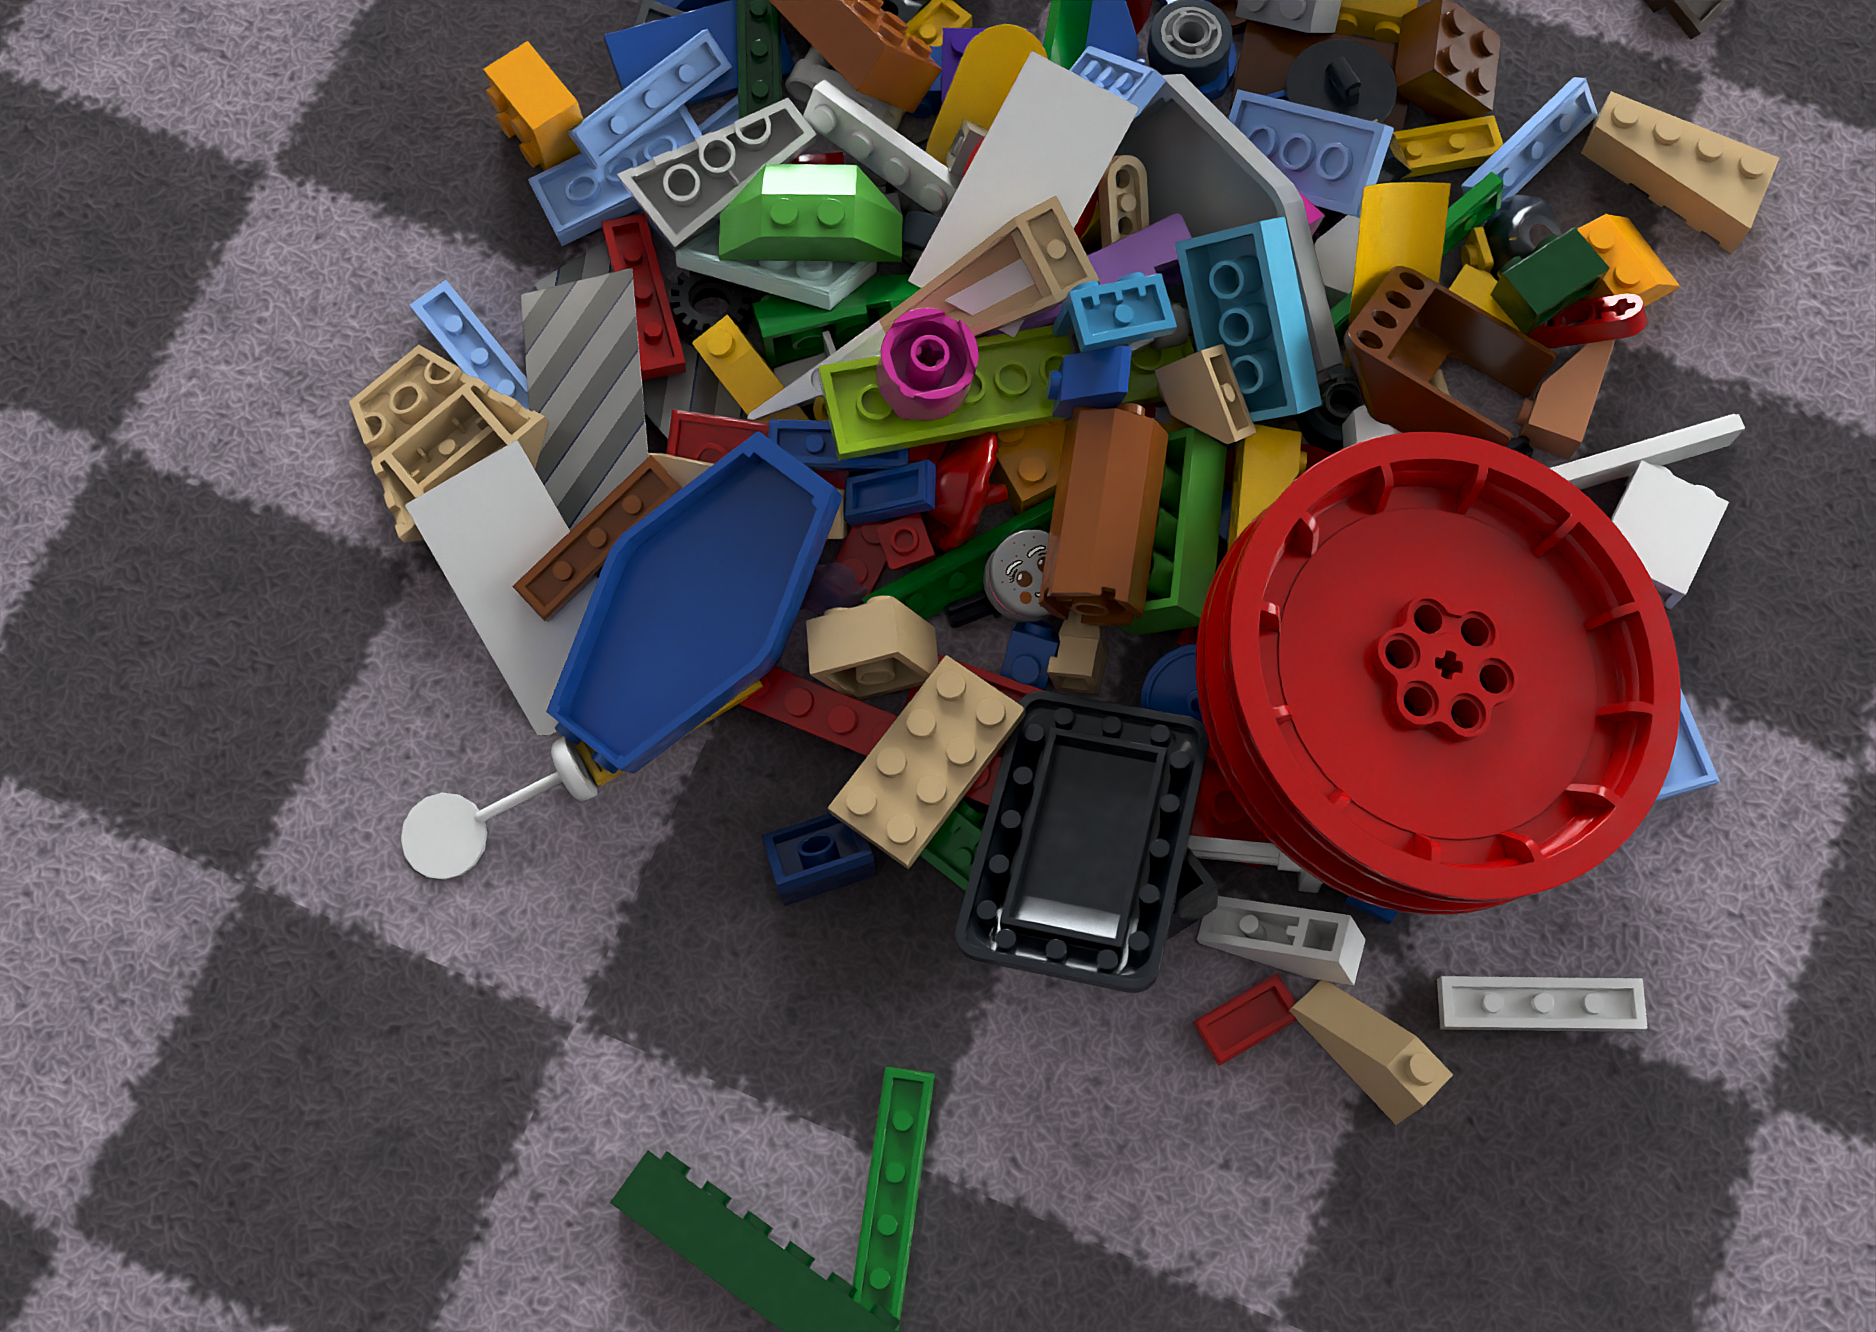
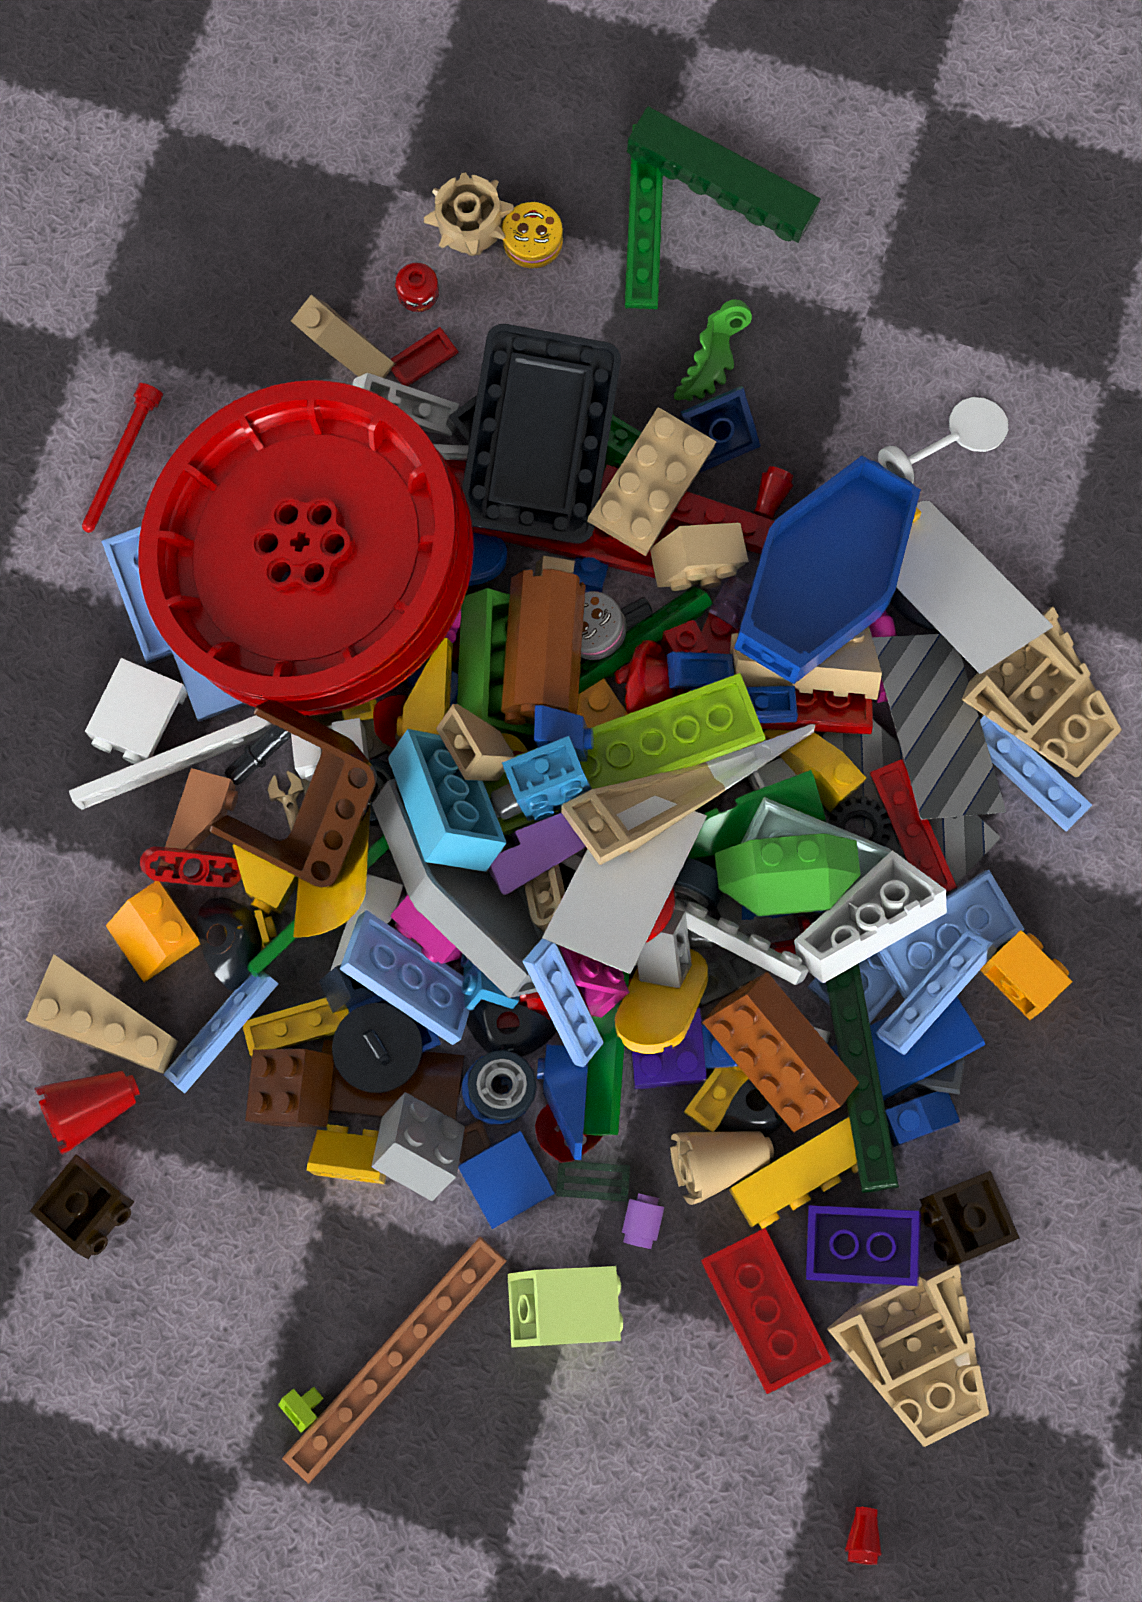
camera: 175 degrees right, 5 degrees up
dark orange tile [512,455,683,622] -> none
dark pink brick [876,308,979,420] -> none
white plate [1437,976,1647,1032] -> none
dark green brick [1490,227,1610,335] -> none
none -> red cone [34,1071,140,1155]
none -> red piece [82,383,163,533]
none -> red head [395,263,439,312]
none -> tan brick [424,172,514,256]
none -> yellow head [502,202,563,268]
none -> bright green plant [674,300,752,401]
none -> red cone [754,466,794,519]

